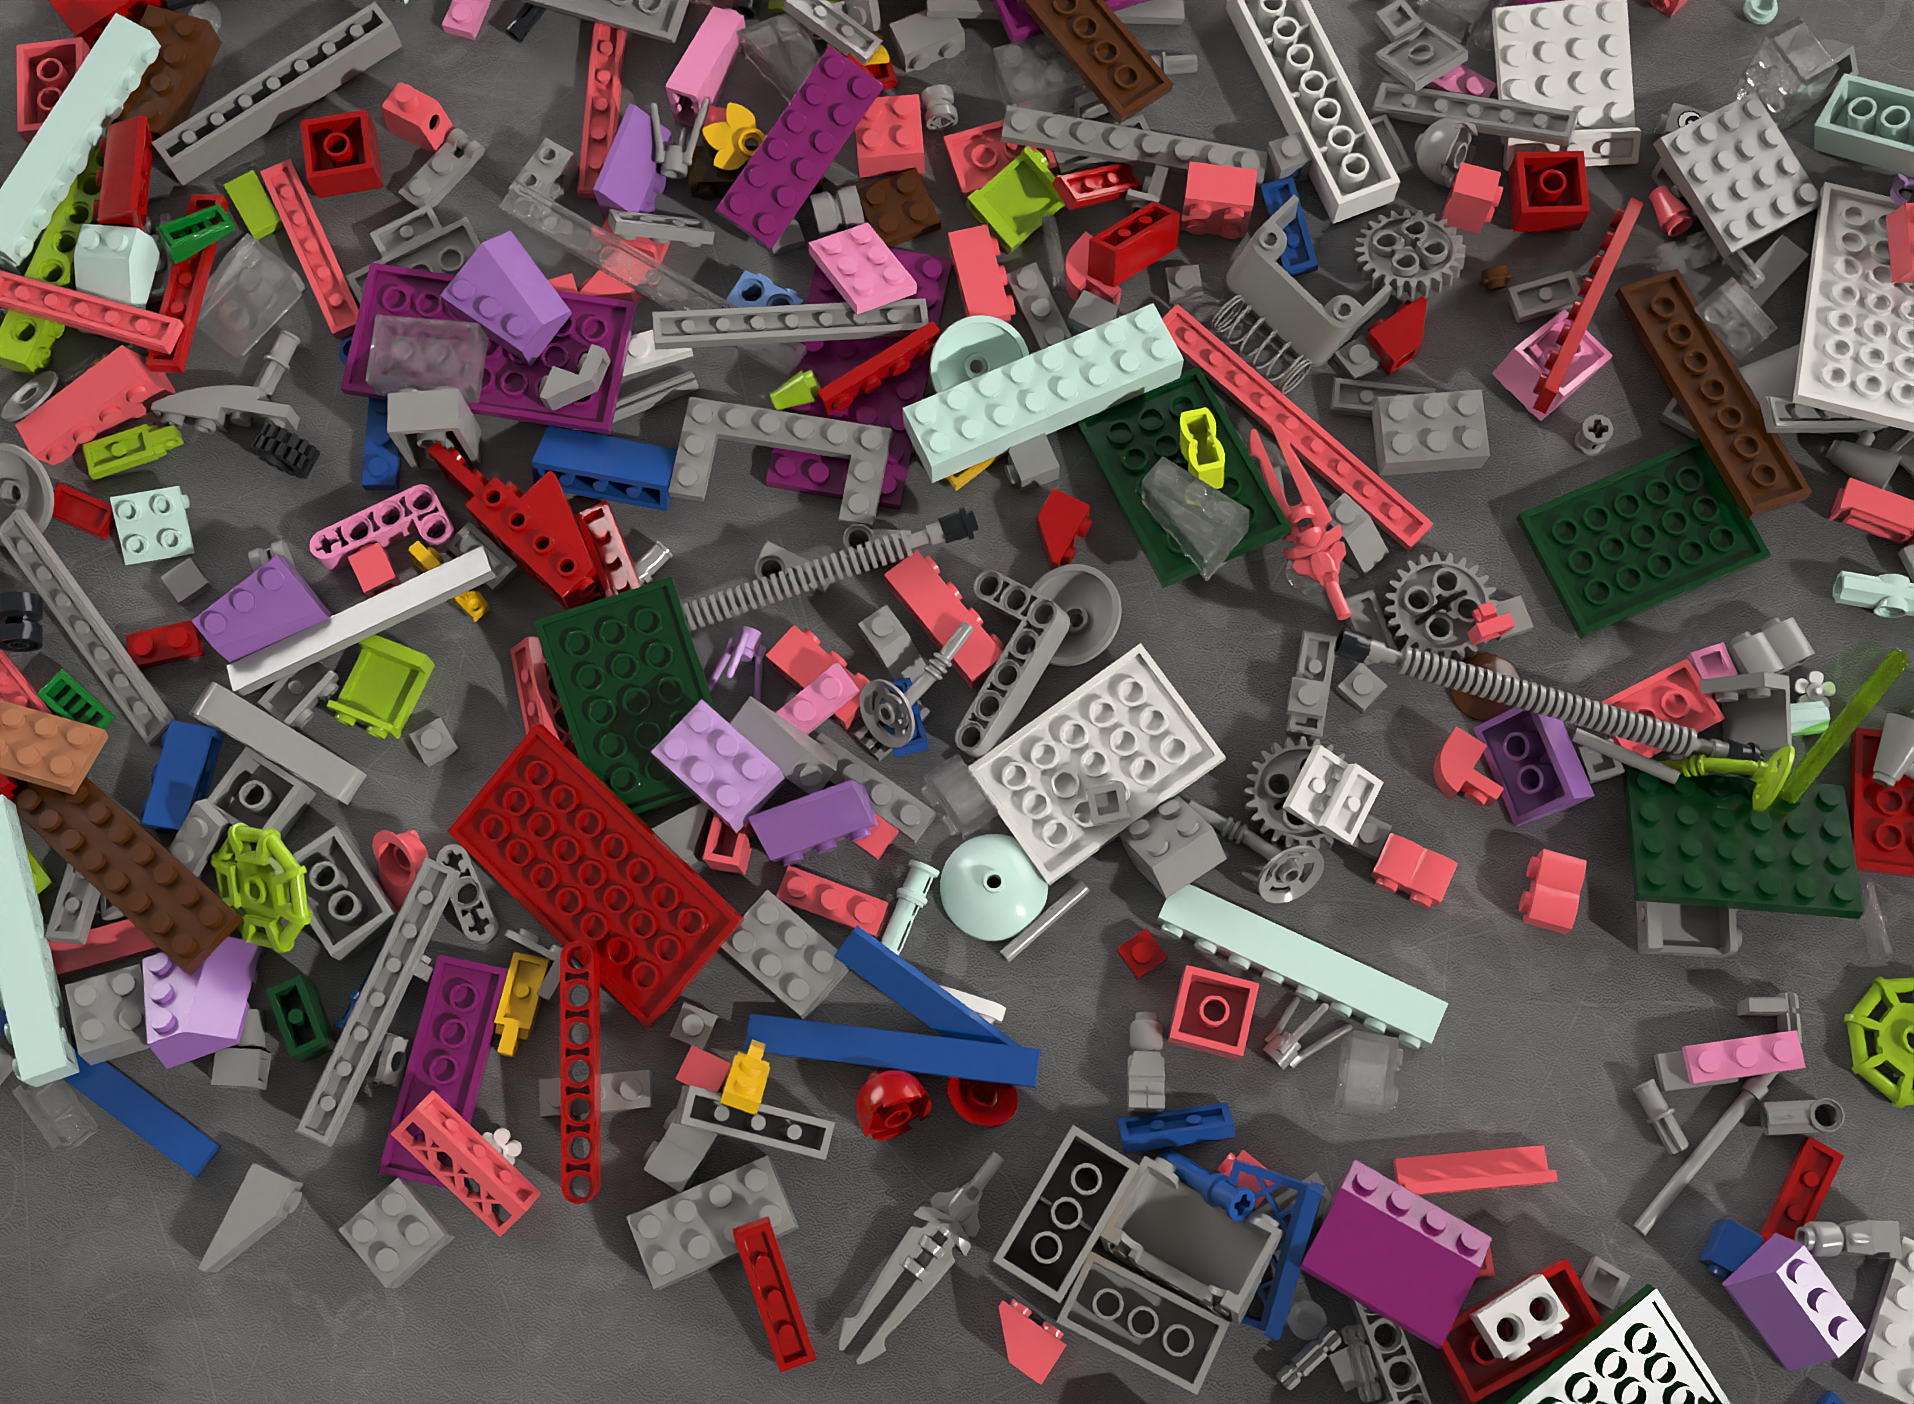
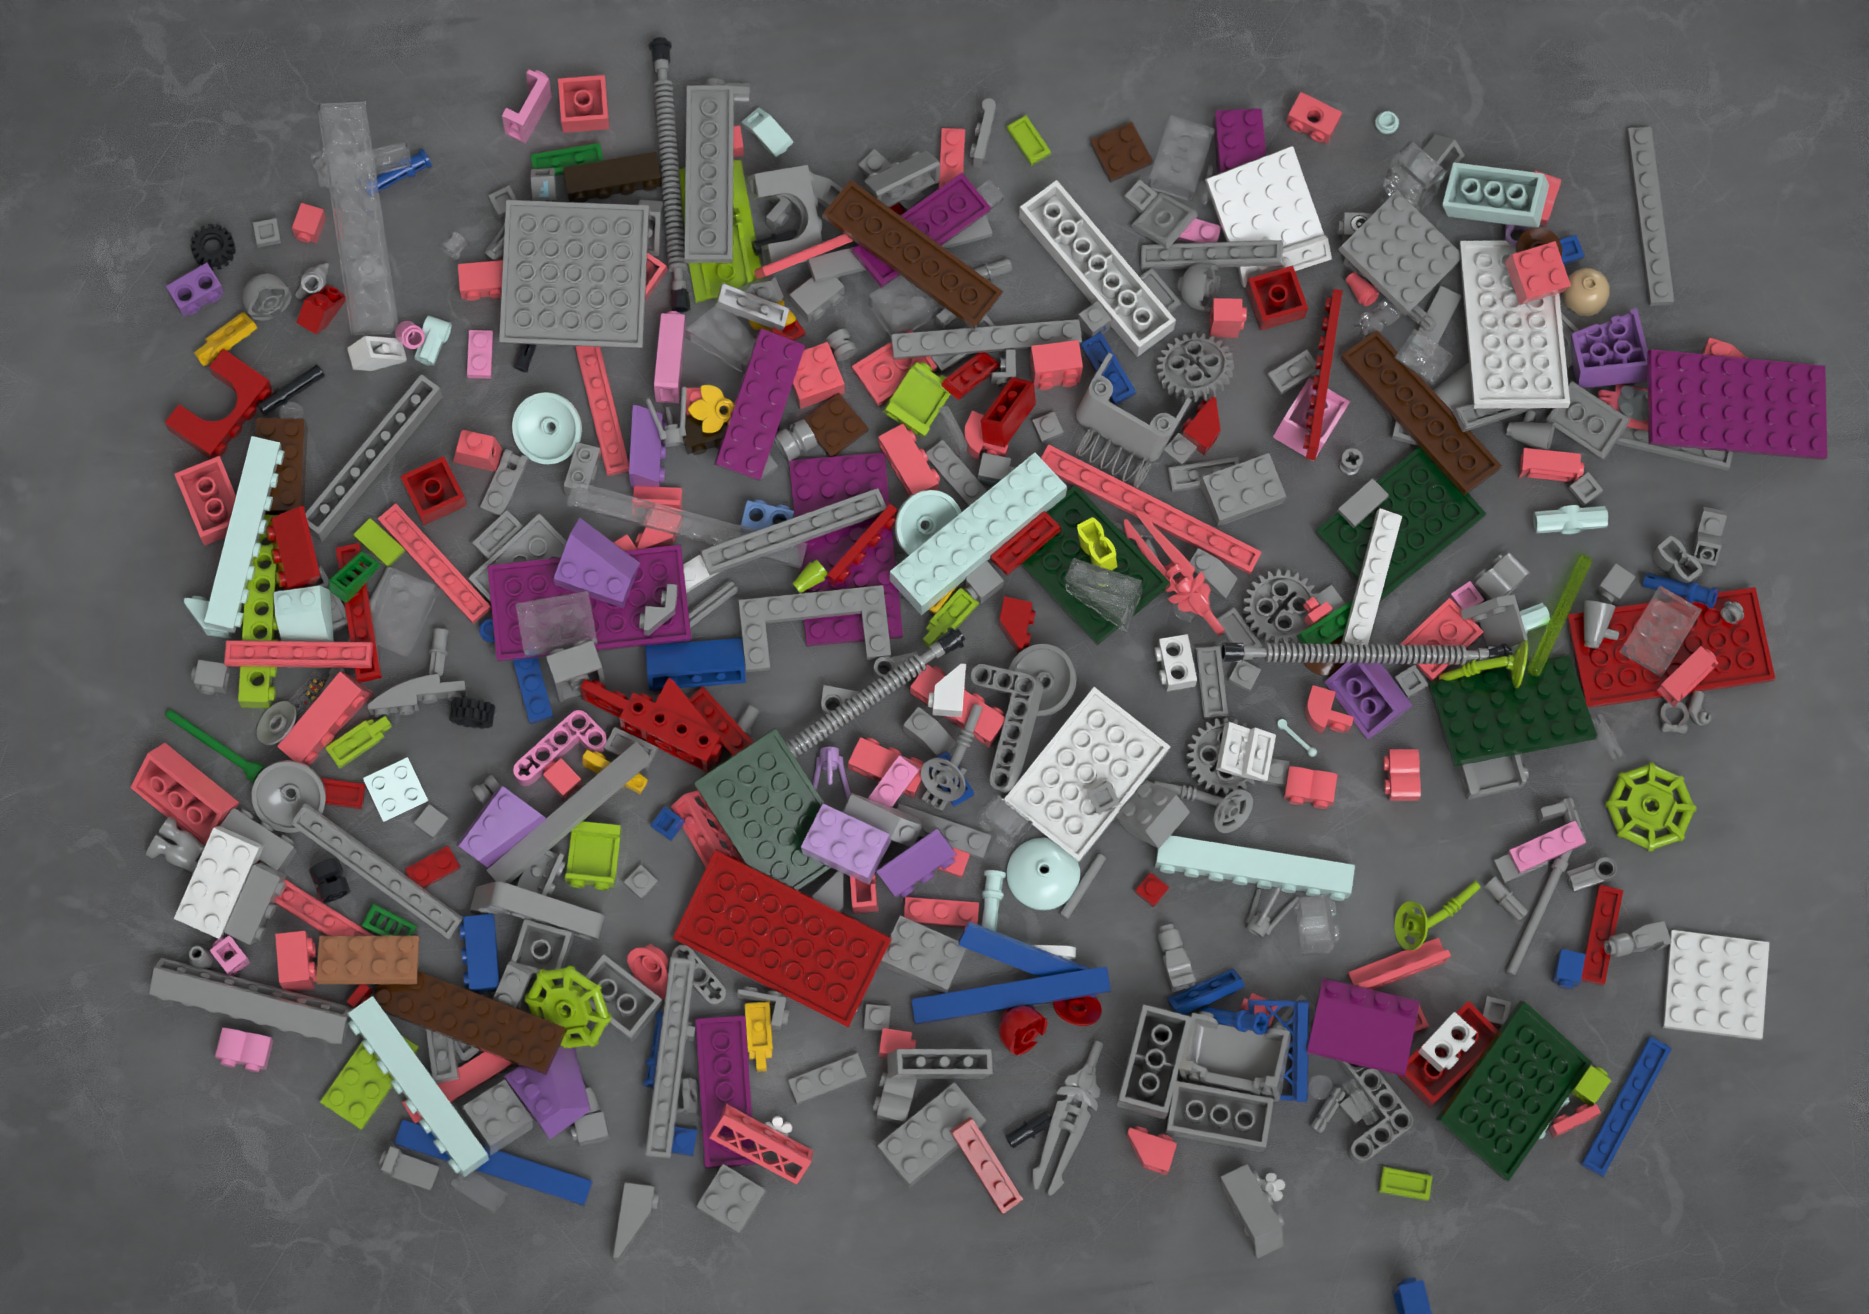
camera: 25 degrees left, 0 degrees up
dark green brick [265,975,337,1063] -> none
red beam [560,941,601,1204] -> none
light grey plate [608,209,715,247] -> none
yellow hinge [720,1039,770,1115] -> none
bright pink plate [808,222,917,315] -> none
coral brick [1166,965,1259,1061] -> none
light grey plate [1286,677,1328,720] -> none
reddish brown plate [1479,265,1513,291] -> none
light grey bar [1571,728,1680,784] -> none
medium lavender slope [1722,1233,1866,1371] -> none
white plant [1794,671,1836,708] -> none
none -> light aqua dish [512,392,582,464]
none -> blue plate [650,806,686,841]
none -> blue plate [672,1127,697,1156]
none -> lime hinge [922,588,979,649]
none -> white slope [928,664,966,717]
none -> red plate [990,511,1061,576]
none -> black axle [1005,1111,1052,1149]
none -> white brick [1154,634,1197,691]
none -> light aqua hinge [1277,719,1317,757]
none -> green plate [1297,600,1353,644]
none -> light grey tile [1337,478,1389,528]
none -> white plate [1341,508,1402,645]
none -> lime dish [1394,881,1481,950]

